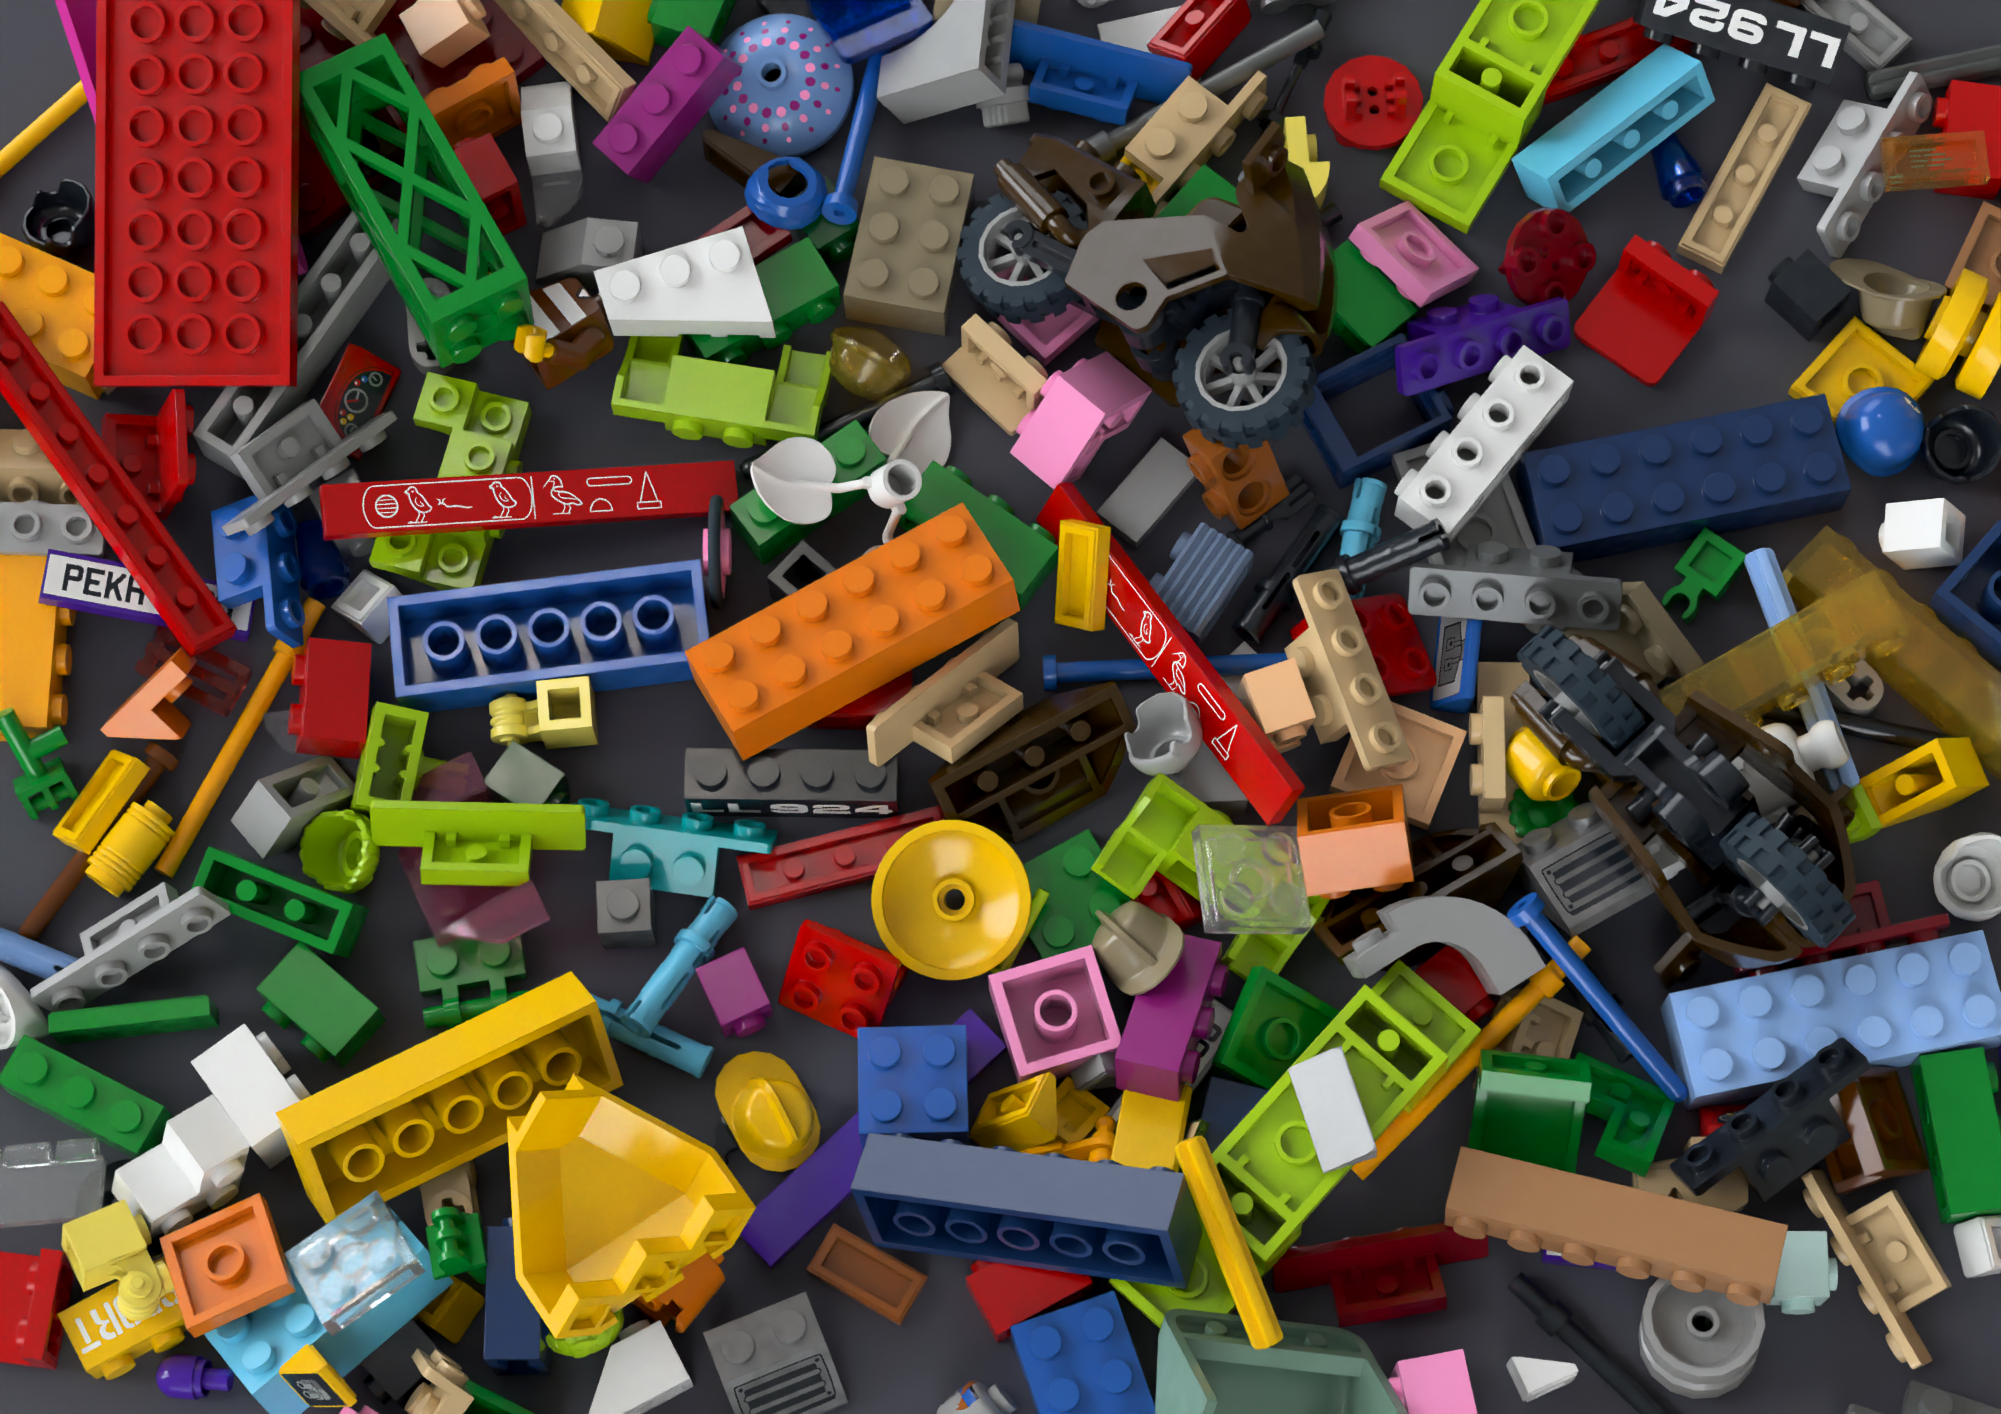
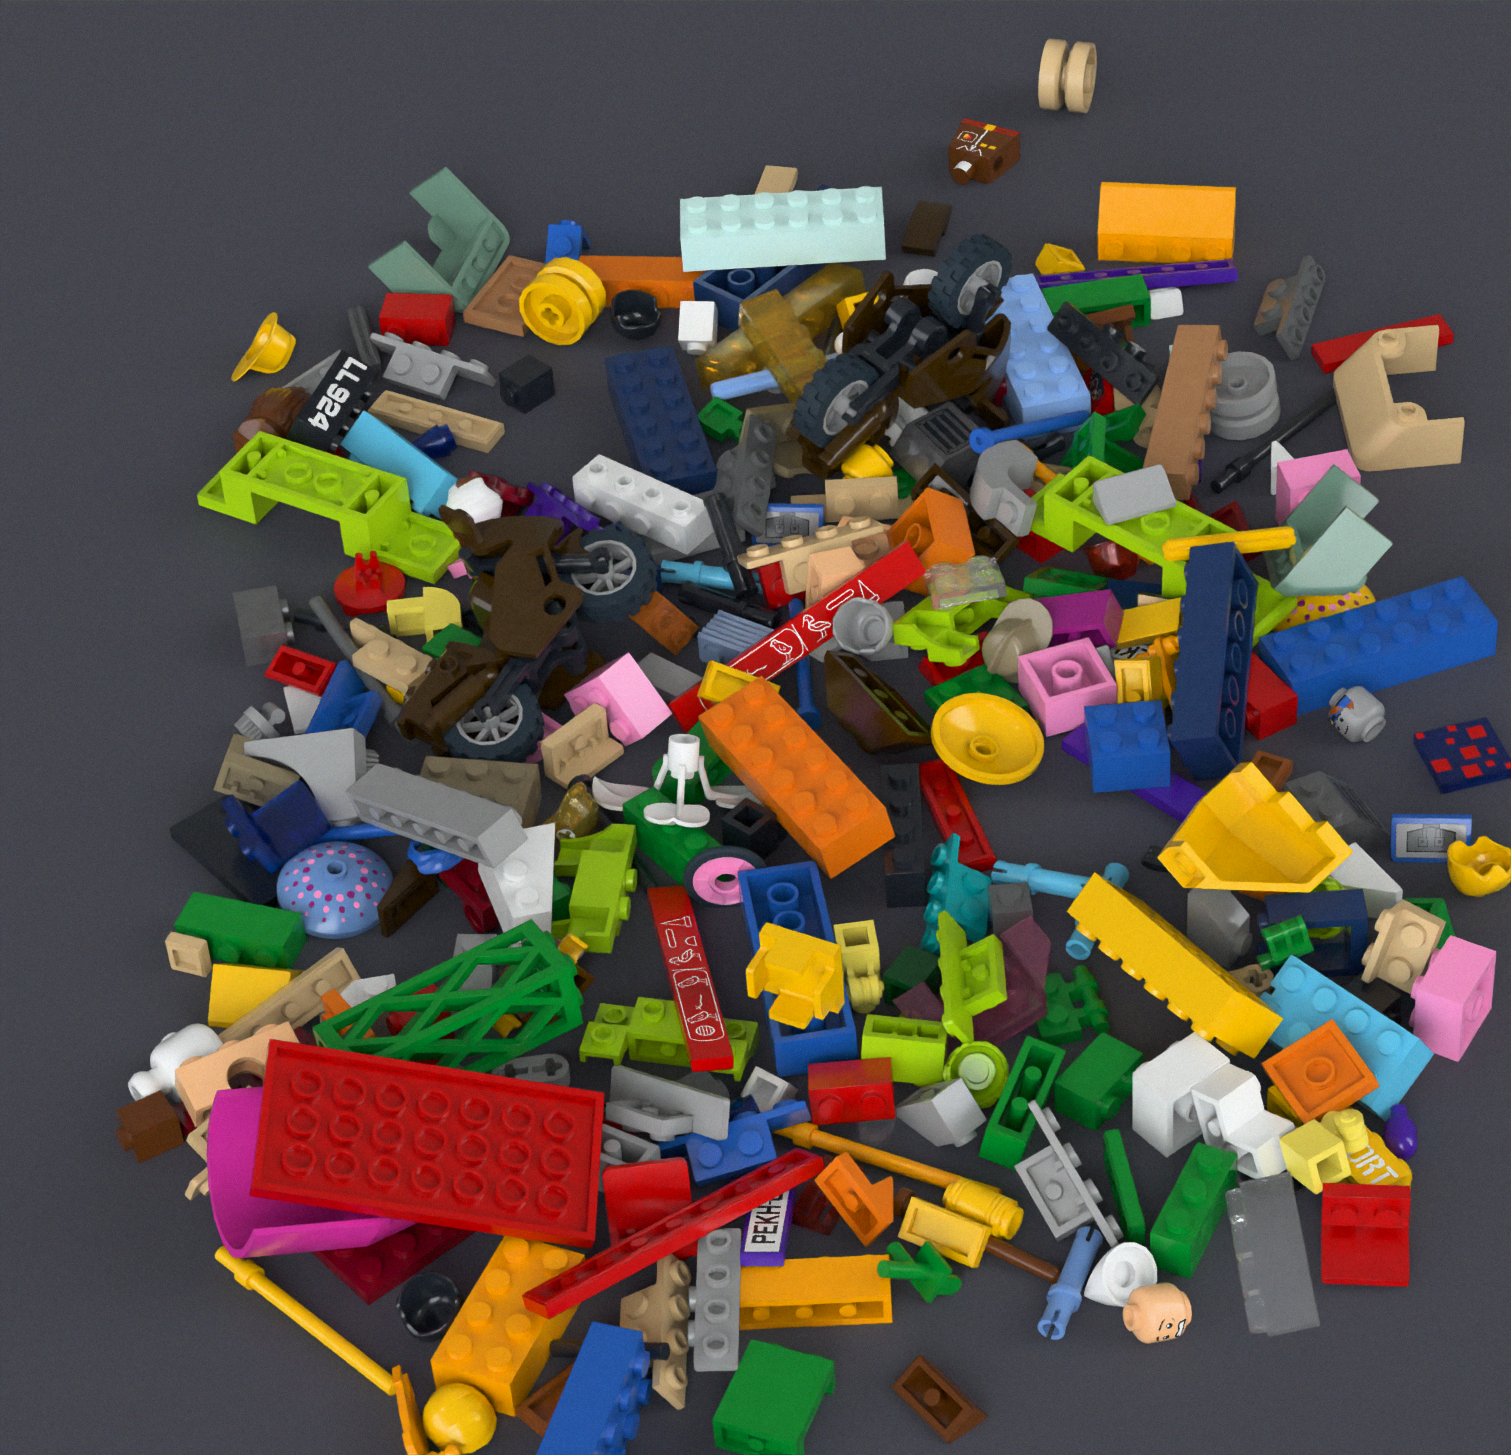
camera: 90 degrees left, 30 degrees down
slope [279,1344,357,1407] -> none
clear plate [284,1190,426,1336] -> none
magenta brick [592,25,743,184] -> none
magenta brick [695,947,774,1038] -> none
yellow piece [715,1051,821,1172] -> none
red bracket [778,919,909,1039] -> none
tan bracket [866,618,1024,767] -> none
red bracket [1573,234,1720,387] -> none
yellow tile [1788,316,1935,427] -> none
tan bracket [1801,1169,1952,1369] -> none
dark tan piece [1829,258,1947,340] -> none
blue helmet [1835,387,1925,477] -> none
clear orange tile [1879,130,1990,192] -> none
none -> light grey brick [345,763,528,869]
none -> white hair [446,476,503,523]
none -> yellow panel [746,922,845,1029]

